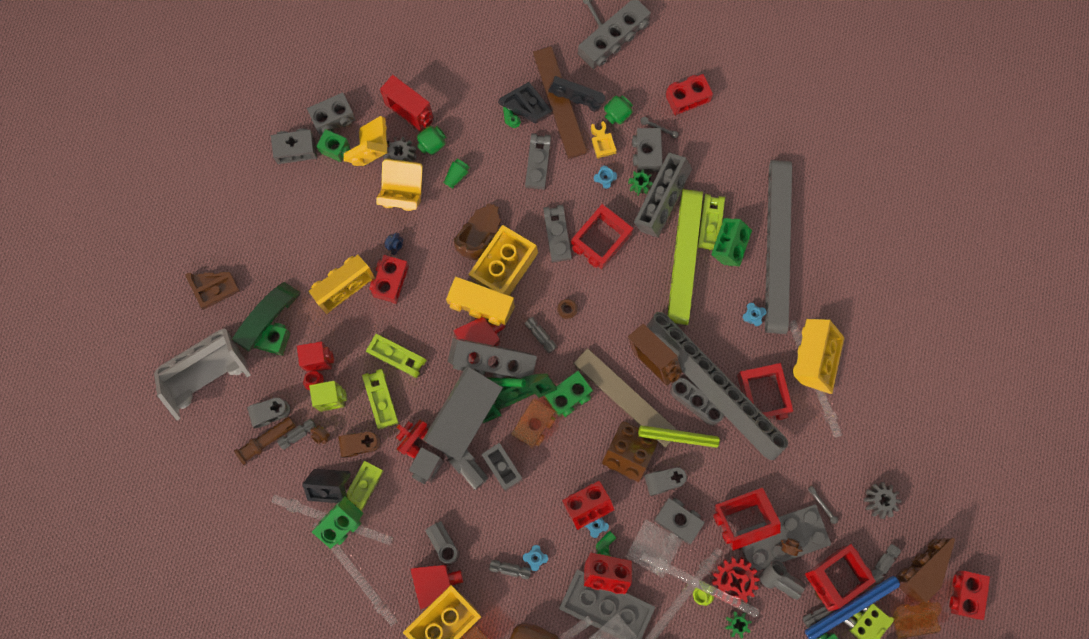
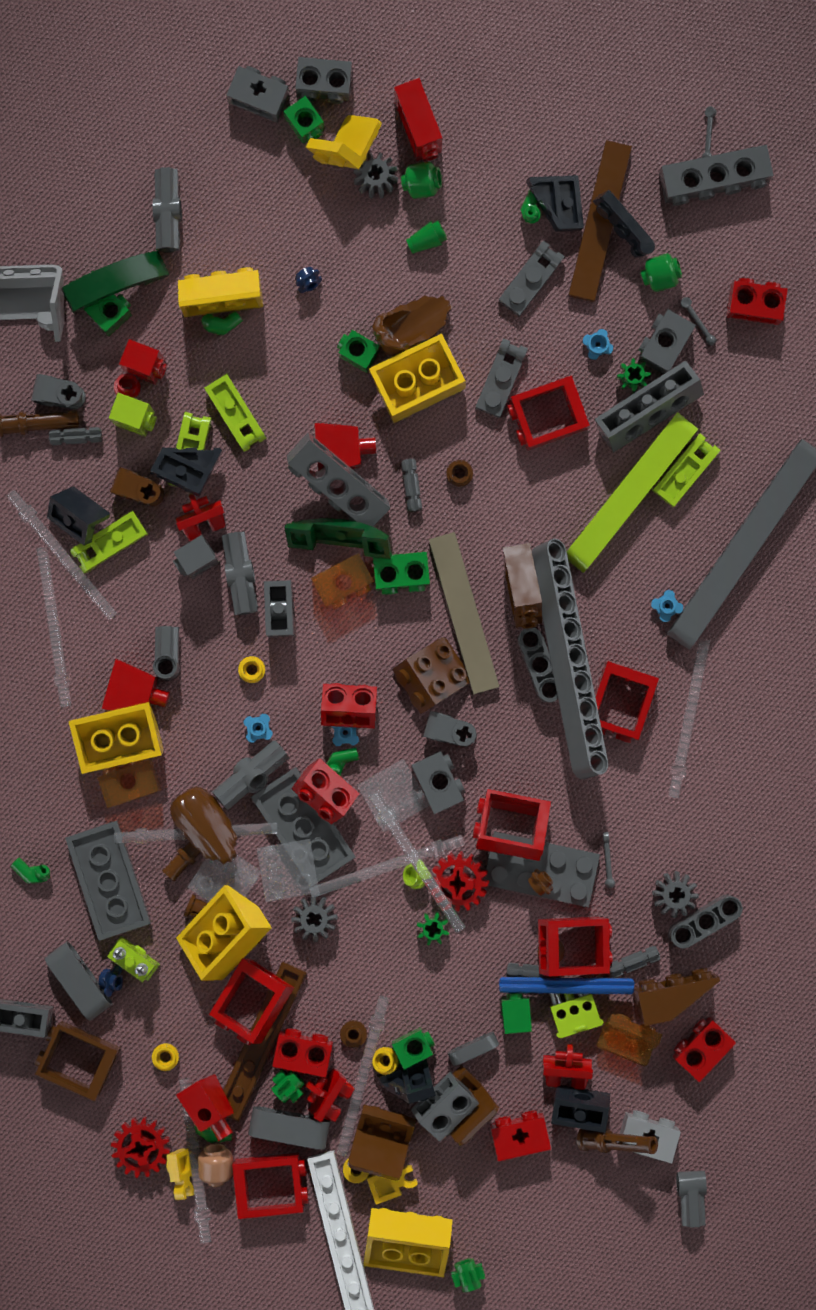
camera: 30 degrees right, 10 degrees up
reddish brown wing [185,272,240,310] -> none
reddish brown plate [310,425,330,444] -> none
green brick [312,496,364,549] -> none
red brick [370,255,409,304] -> none
yellow bracket [377,159,423,211] -> none
dark grey tile [423,366,503,461] -> none
yellow slope [446,277,515,326] -> none
green bar [486,377,526,387] -> none
dark grey axle [489,560,531,580] -> none
yellow plate [591,121,616,159] -> none
lime axle [638,425,720,448] -> none
green brick [711,218,752,267] -> none
dark grey piece [759,560,806,600] -> none
yellow slope [793,319,844,394] -> none
none -> black wing [150,448,222,497]
none -> dark grey piece [152,167,182,253]
none -> green arm [201,311,243,335]
none -> dark grey piece [212,740,289,810]
none -> yellow plate [238,656,265,683]
none -> green brick [337,330,380,373]
none -> dark grey beam [668,895,743,948]

